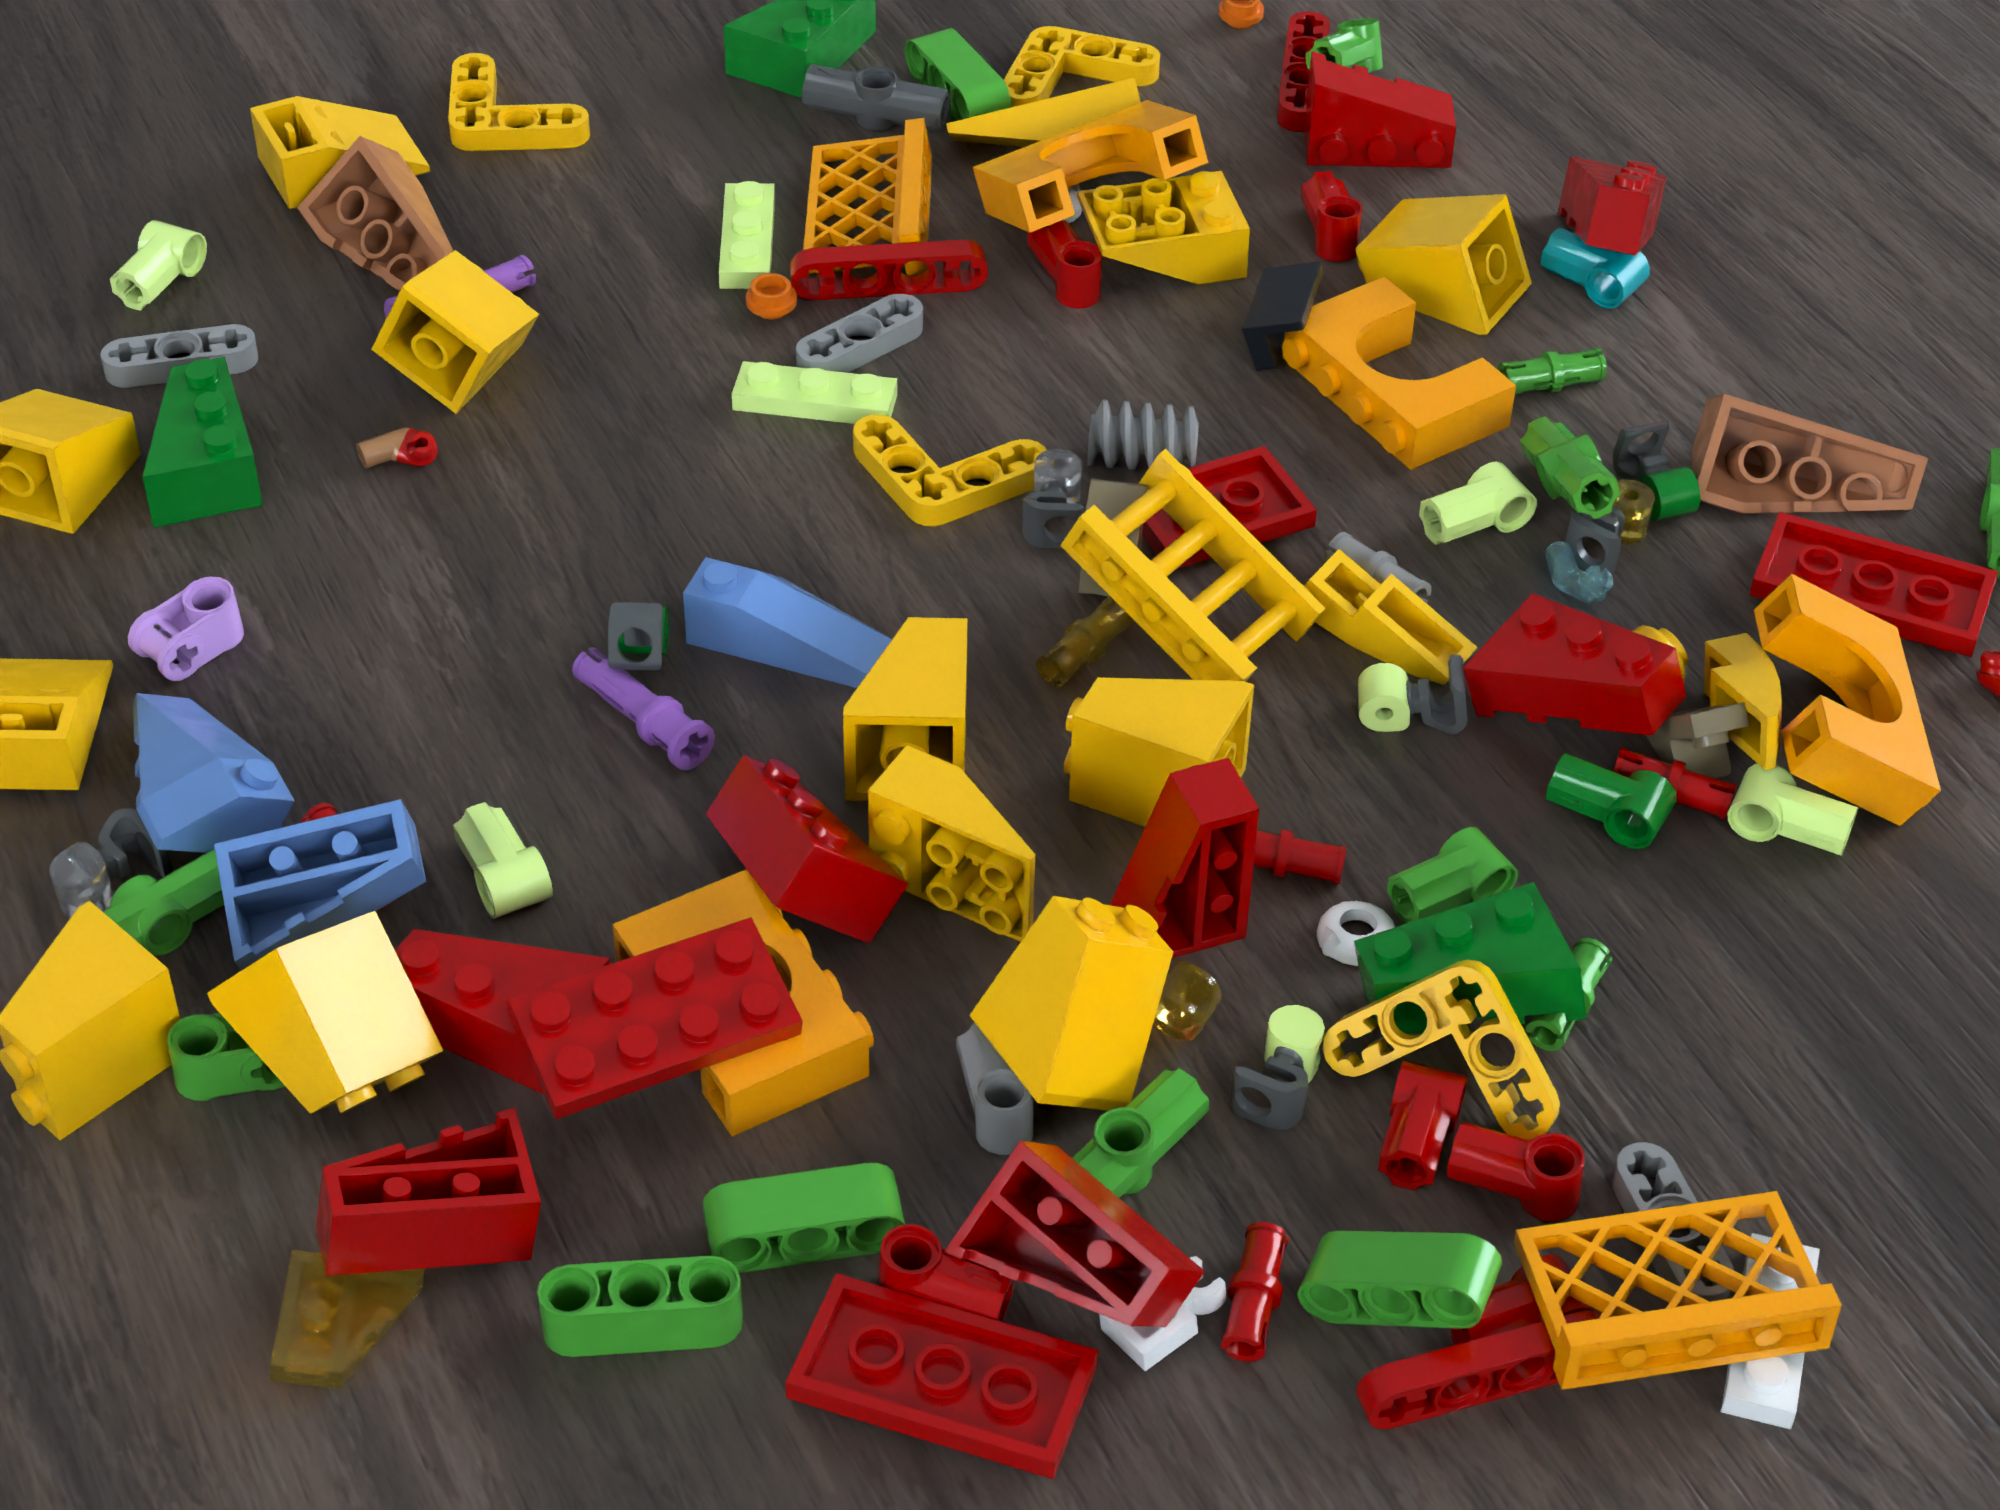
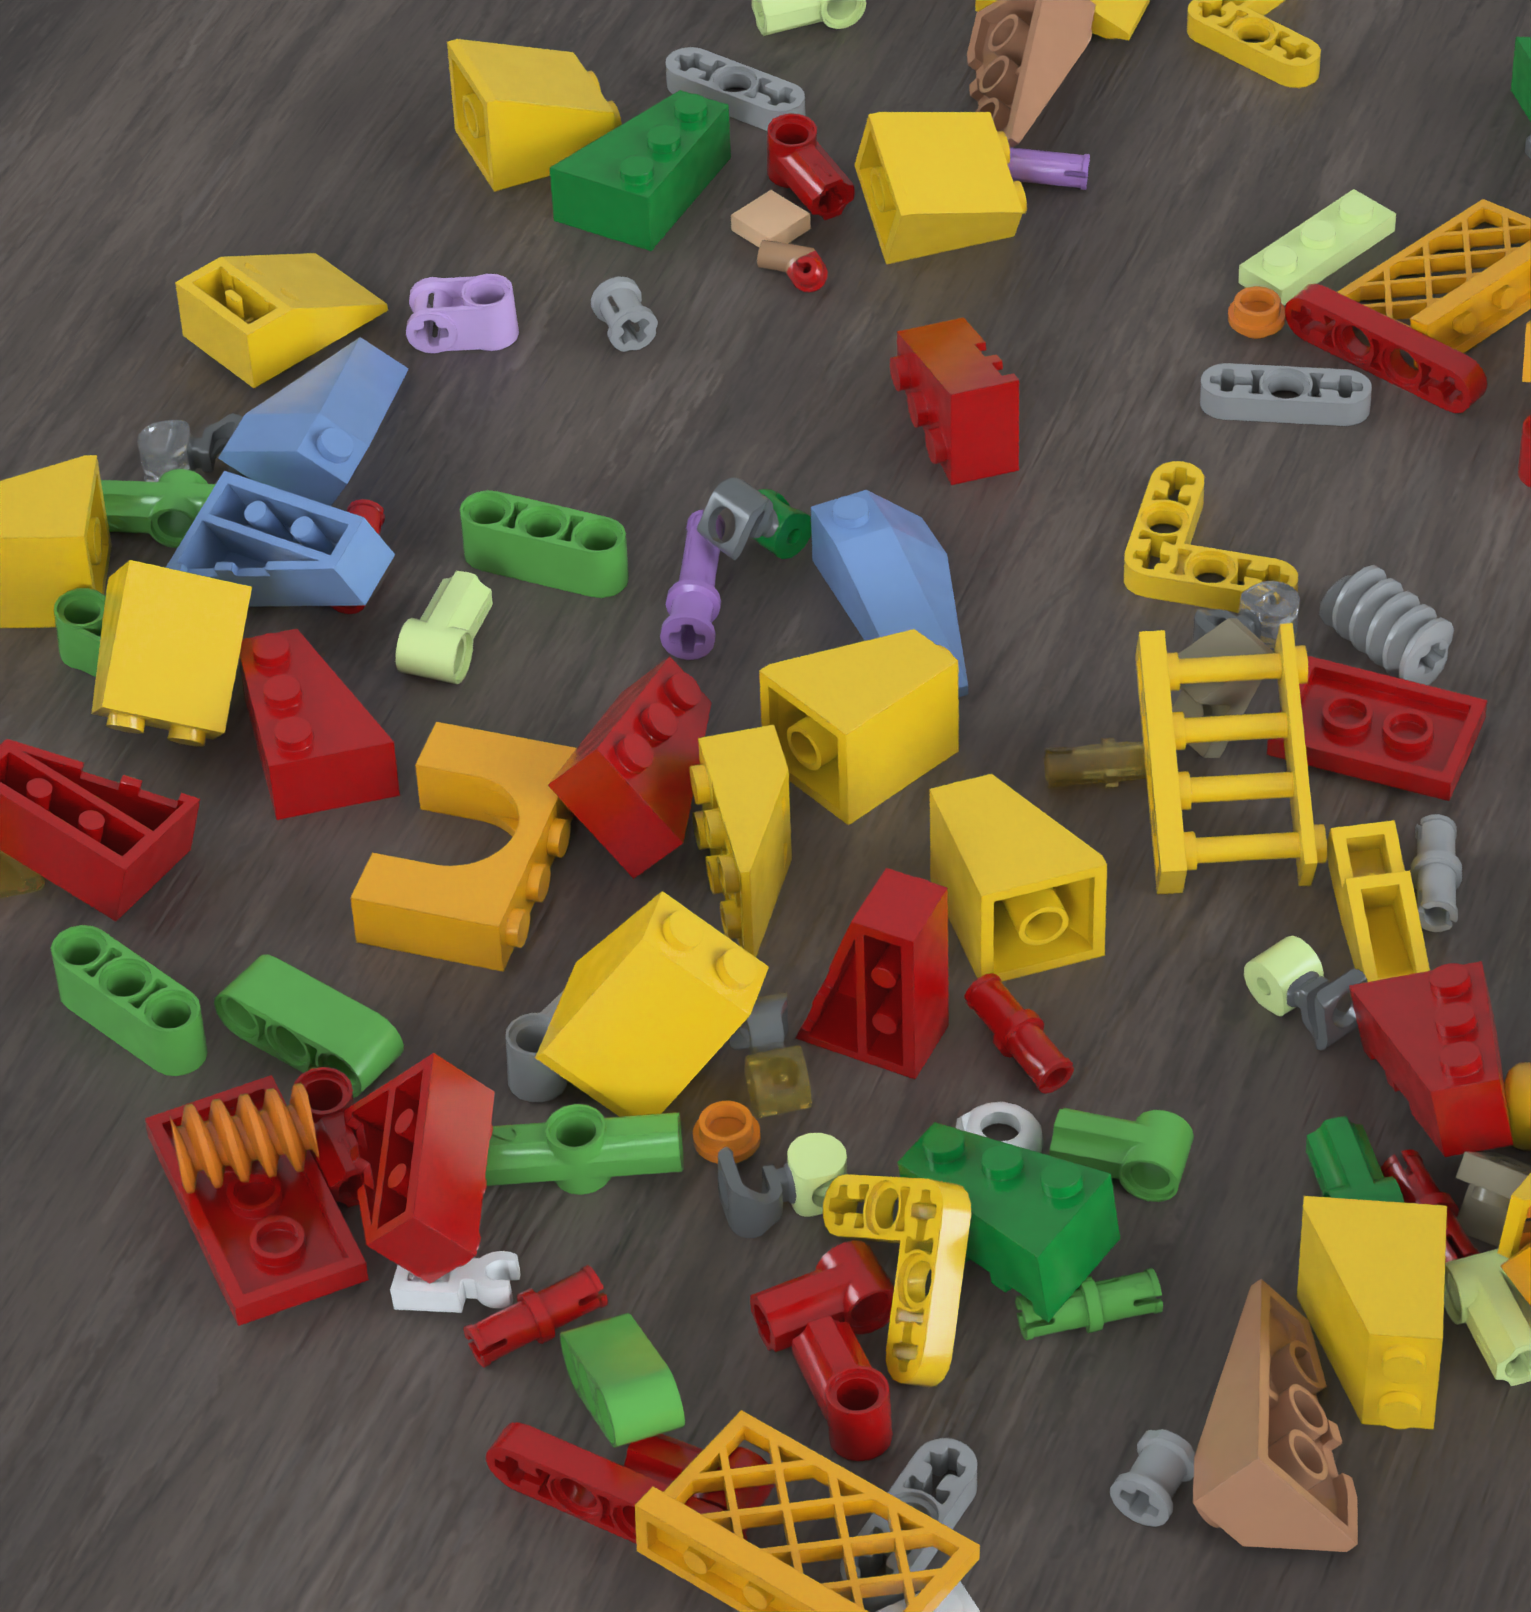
camera: 50 degrees right, 0 degrees up
red plate [507,917,803,1120] -> none
yellowish green plate [732,361,897,424] -> none
none -> orange piece [170,1083,319,1194]
none -> bright green beam [460,490,629,598]
none -> light grey bush [591,276,658,352]
none -> orange plate [693,1101,761,1164]
none -> light nougat tile [731,190,811,247]
none -> red piece [767,113,855,220]
none -> red wedge [890,317,1019,485]
none -> light grey bush [1110,1429,1195,1527]
none -> nougat wedge [1193,1279,1358,1552]
none -> yellow slope [1297,1196,1447,1429]

